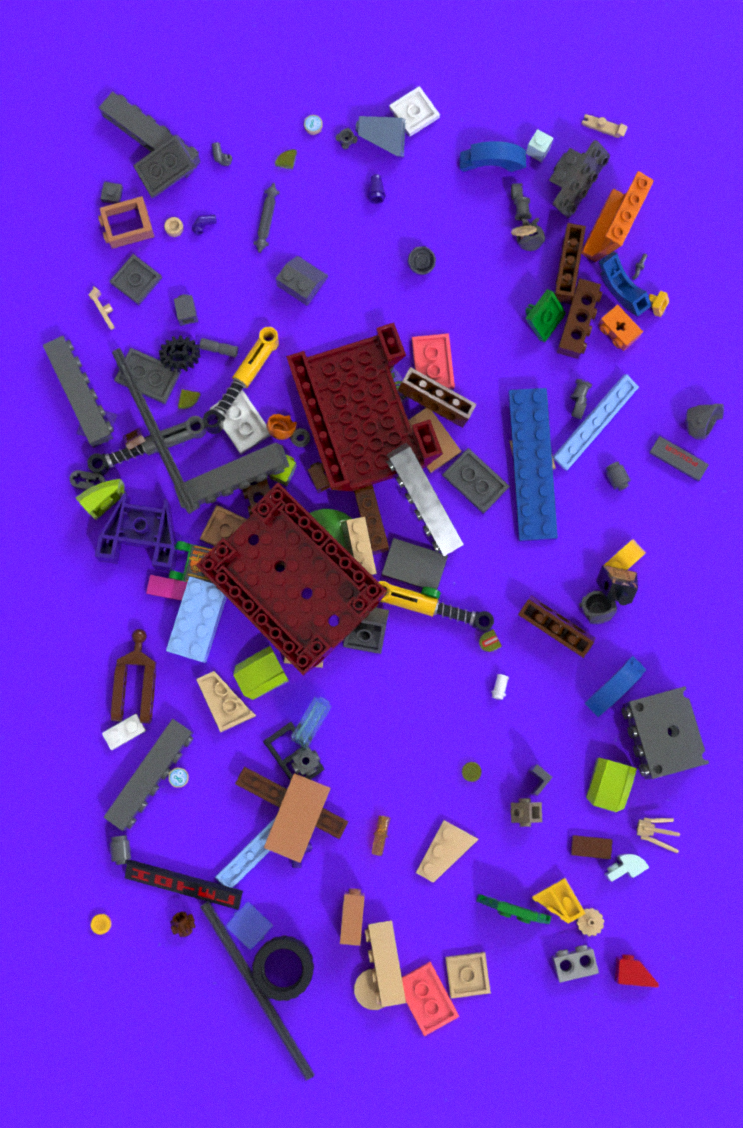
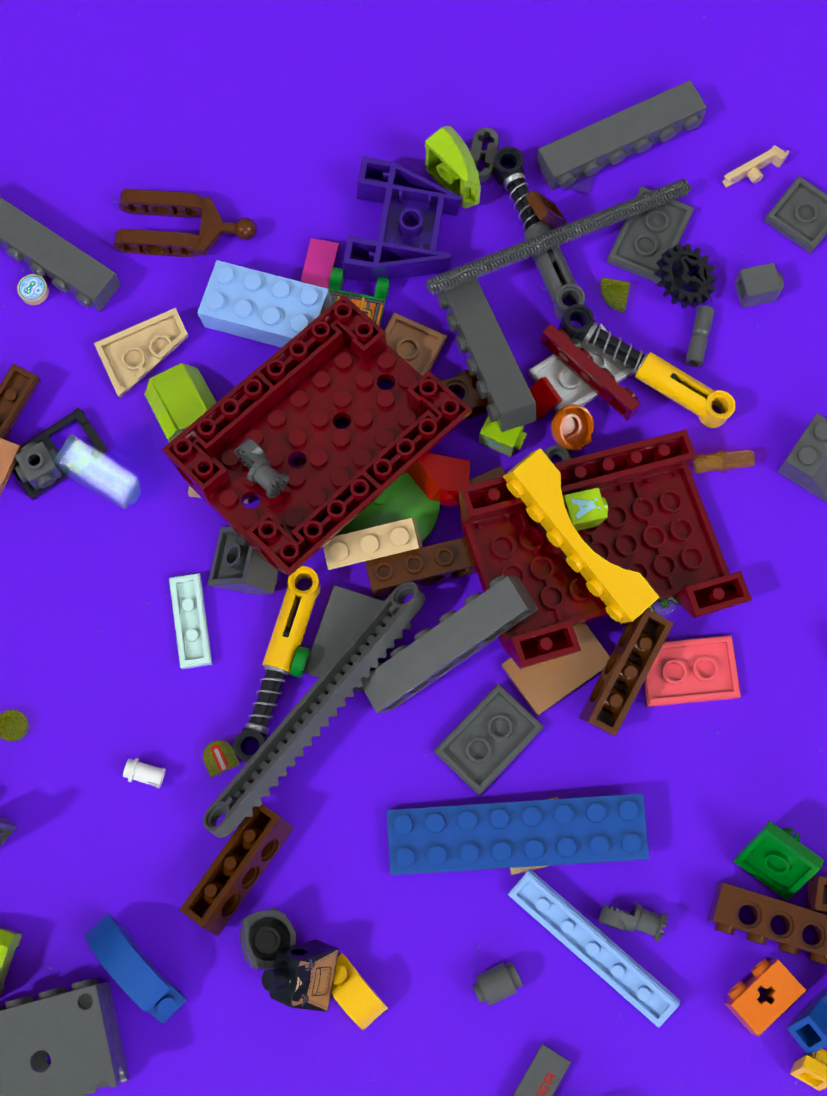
camera: 90 degrees right, 5 degrees down
white plate [102,714,146,751] -> none
none -> light aqua tile [169,573,213,669]
none -> dark grey gear [203,581,425,838]
none -> dark grey connector [234,438,289,499]
none -> red slope [406,452,470,506]
none -> yellow arch [503,448,660,623]
none -> red tile [529,377,563,420]
none -> dark red plate [540,324,640,421]
none -> lime brick [563,488,608,531]
none -> clear yellow axle [692,449,755,474]

